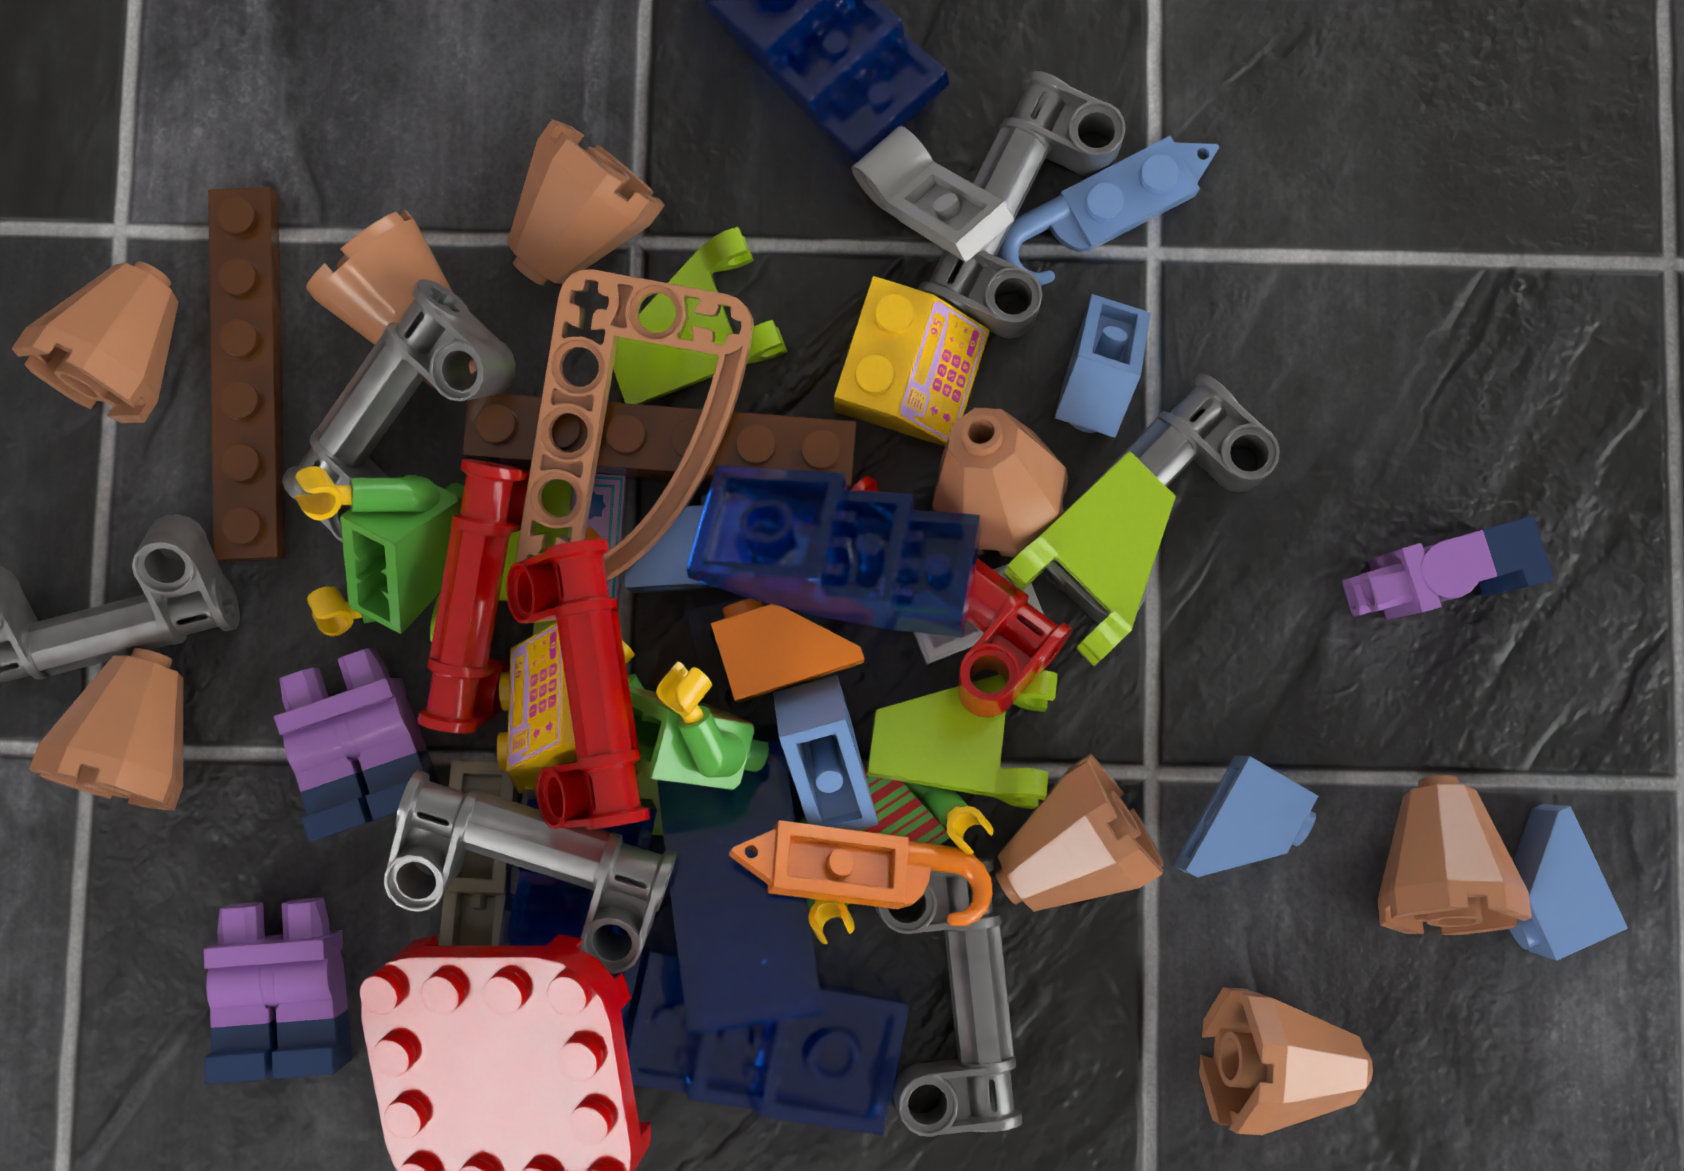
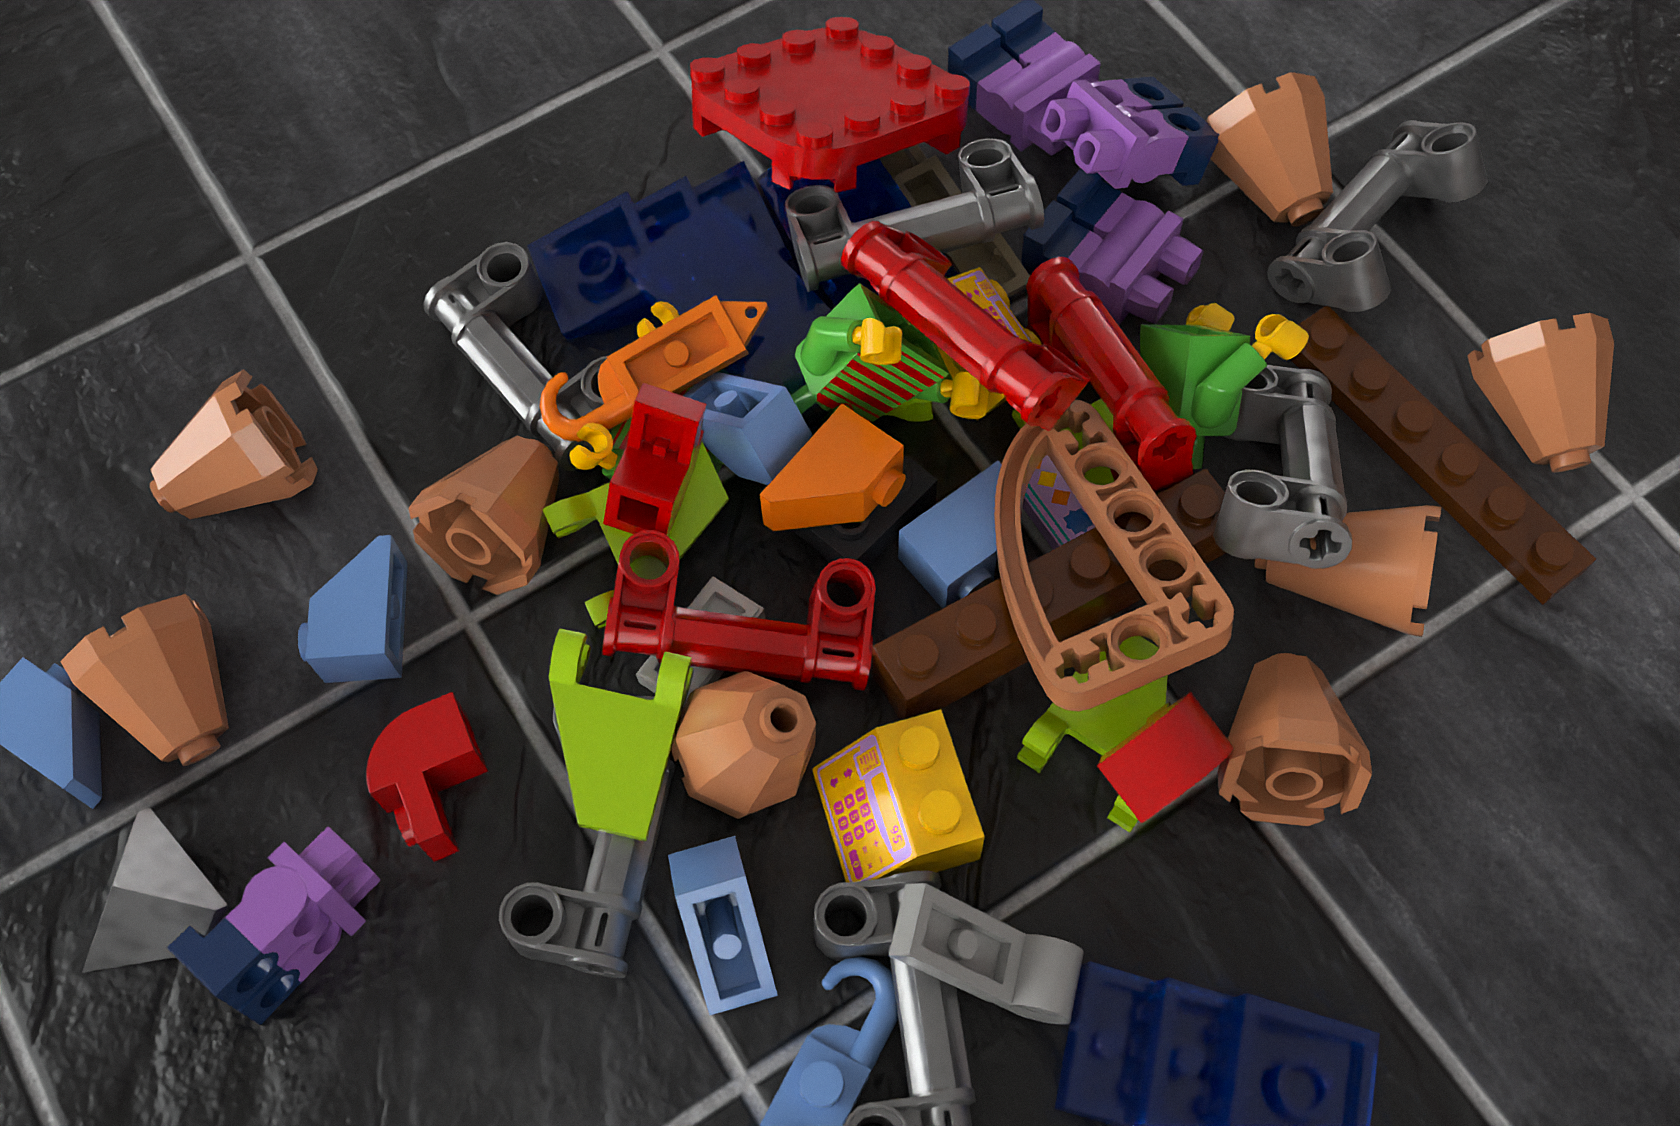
camera: 150 degrees right, 20 degrees down
clear blue slope [686,466,981,638] -> none
none -> flat silver slope [82,808,228,973]
none -> red brick [367,692,488,862]
none -> red brick [603,383,707,536]
none -> medium lavender hips [1041,76,1219,189]
none -> red brick [1097,691,1234,824]

